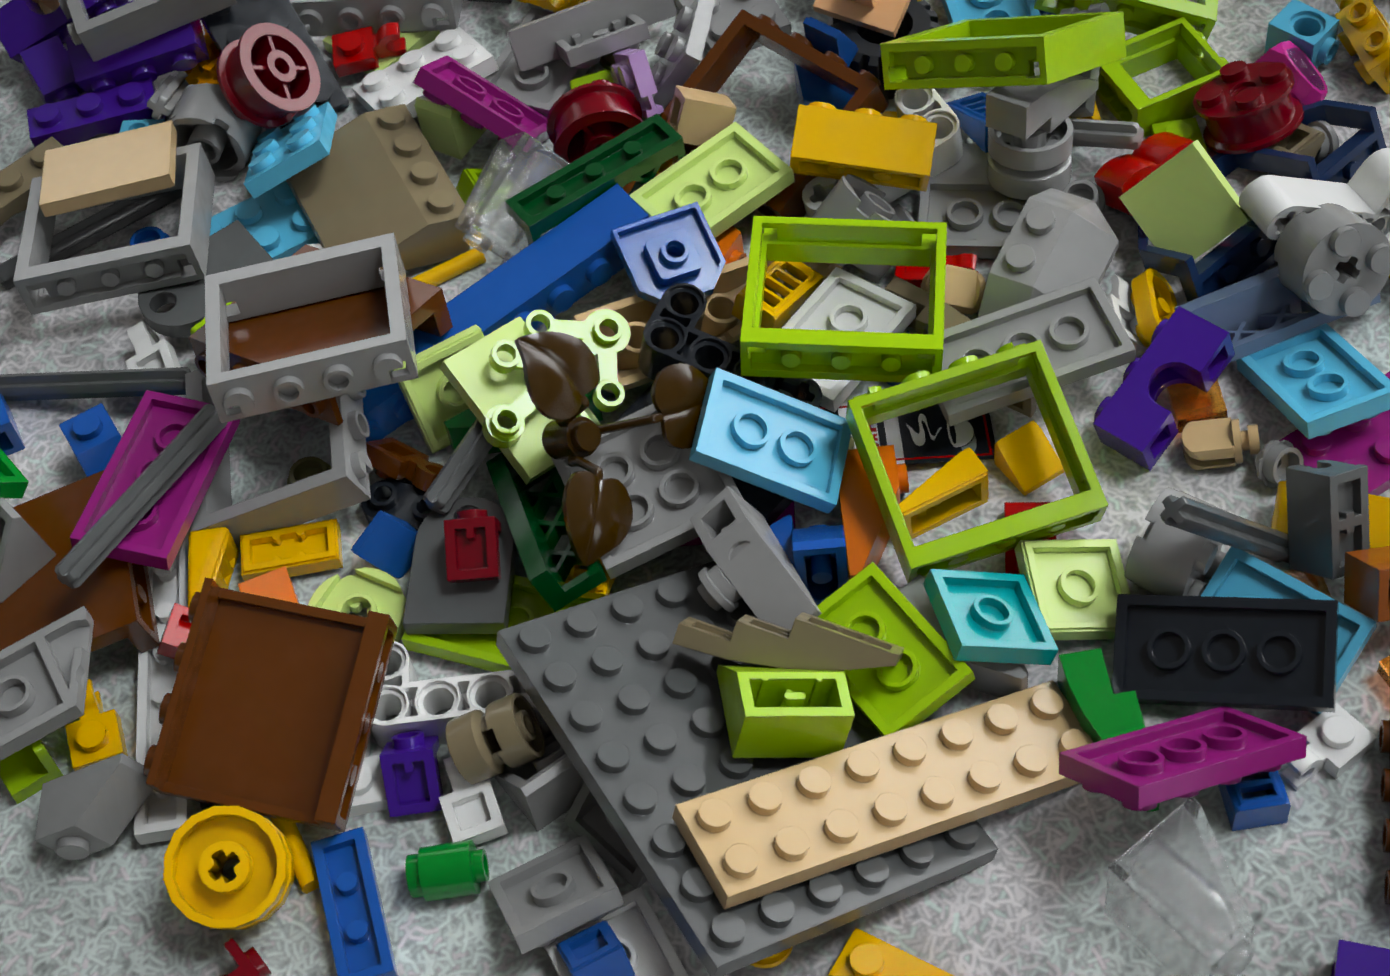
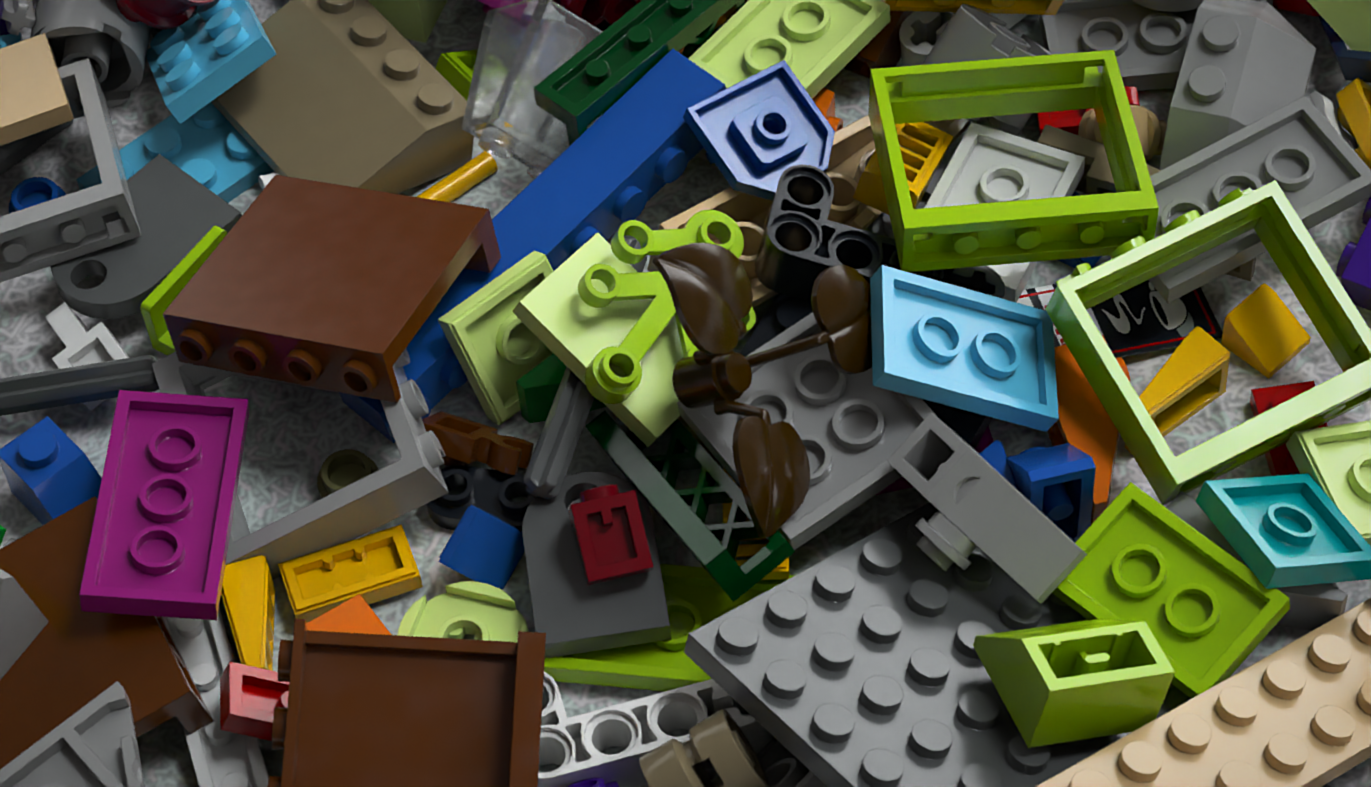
camera: 15 degrees left, 0 degrees up
dark grey axle [54,403,227,589] -> none
light grey window [205,232,419,423] -> none
dark tan slope [672,612,905,671] -> none

